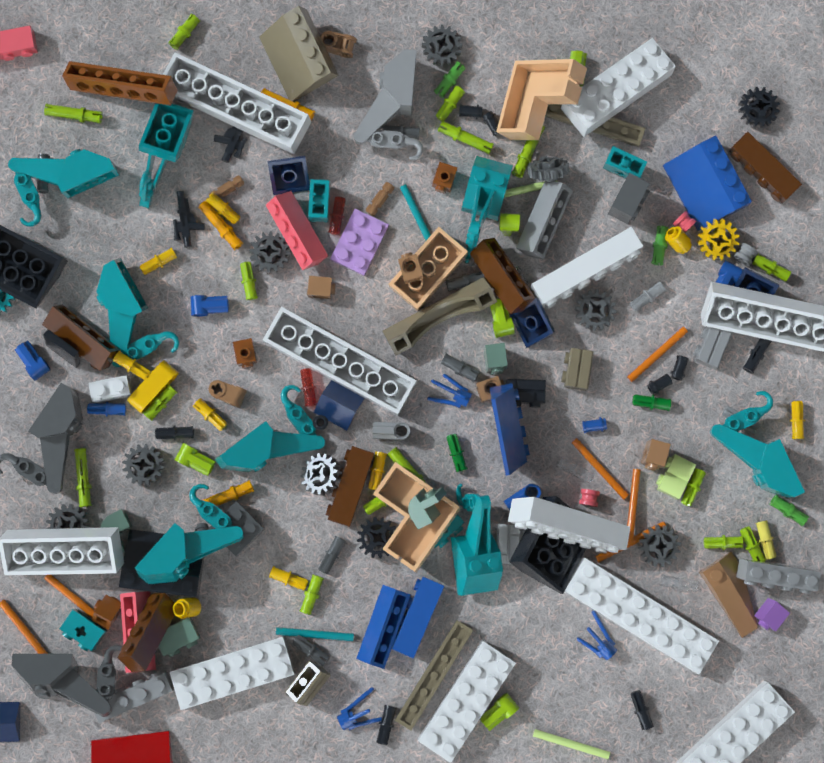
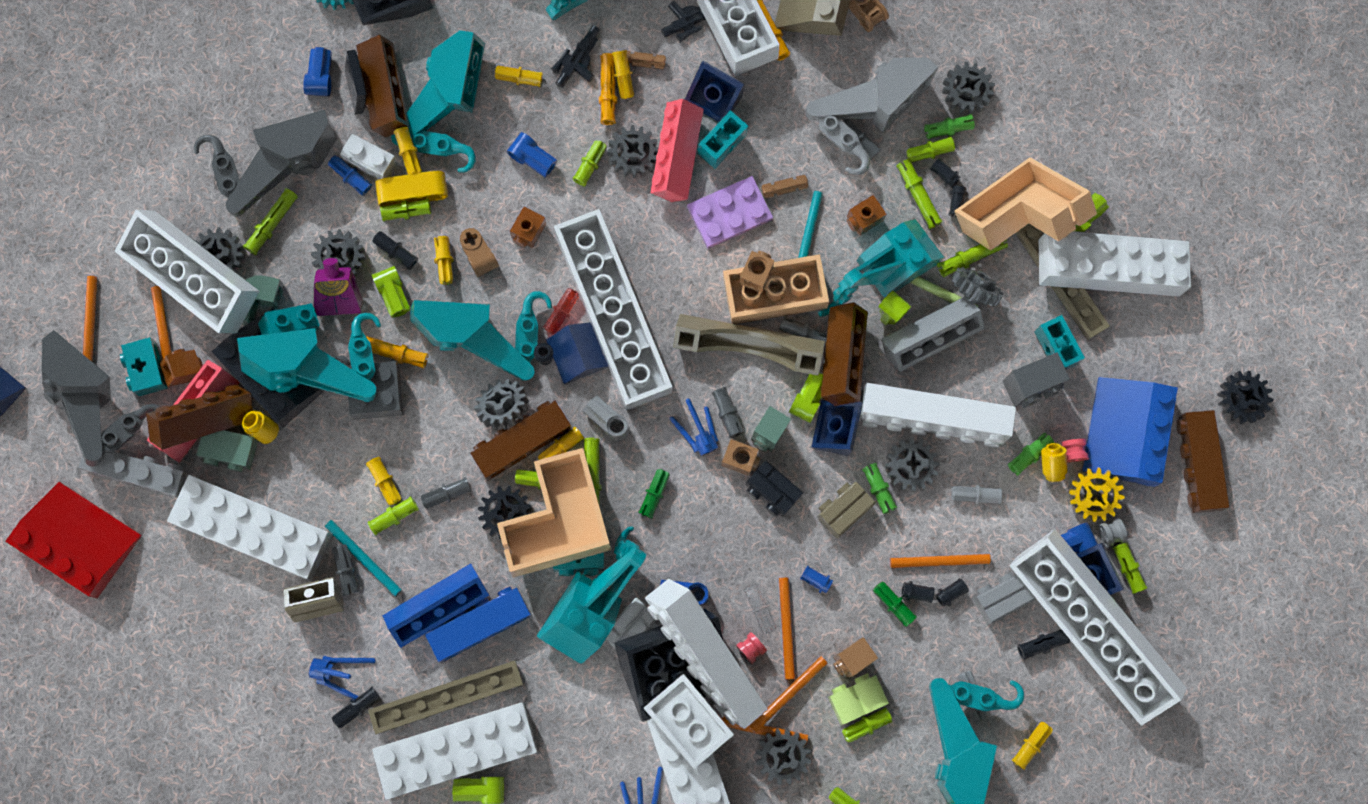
camera: 35 degrees right, 5 degrees down
medium nougat brick [307,276,336,299] -> none
clear red axle [328,196,346,235] -> none
brick [408,487,447,529] -> none
blue slope [490,383,530,476] -> none
none -> teal brick [258,303,320,335]
none -> magenta torso [313,258,363,316]
none -> white plate [644,674,734,769]
none -> bright green pin [862,463,898,514]

